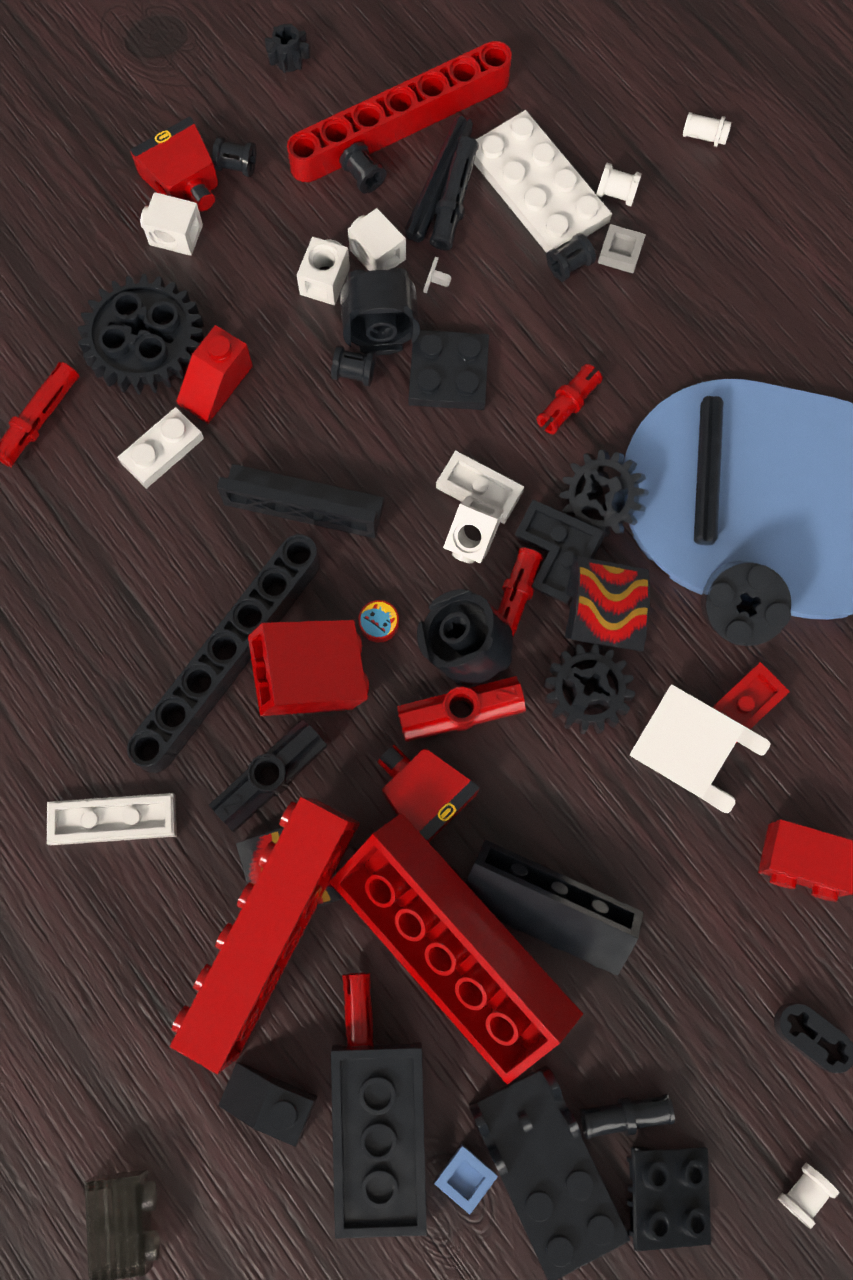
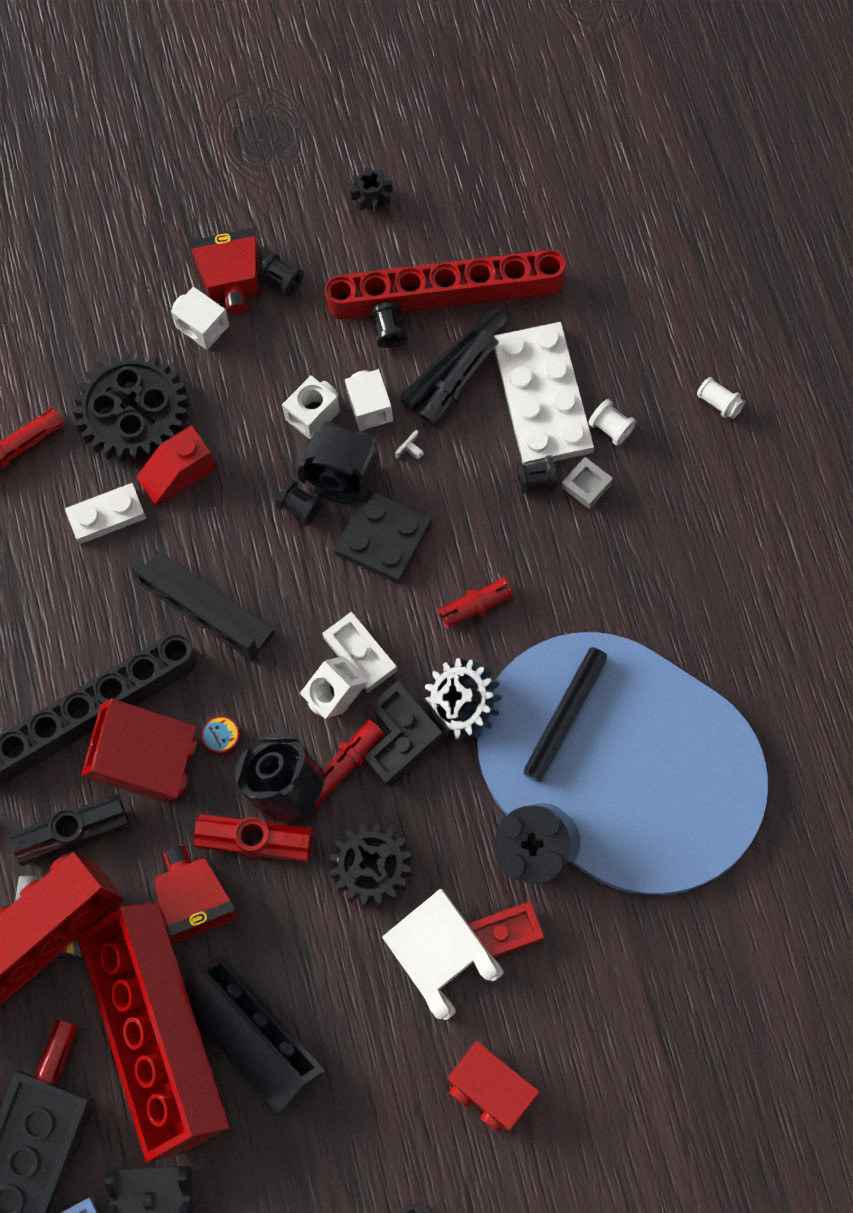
camera: 30 degrees right, 5 degrees down
slope [564,555,650,652] -> none

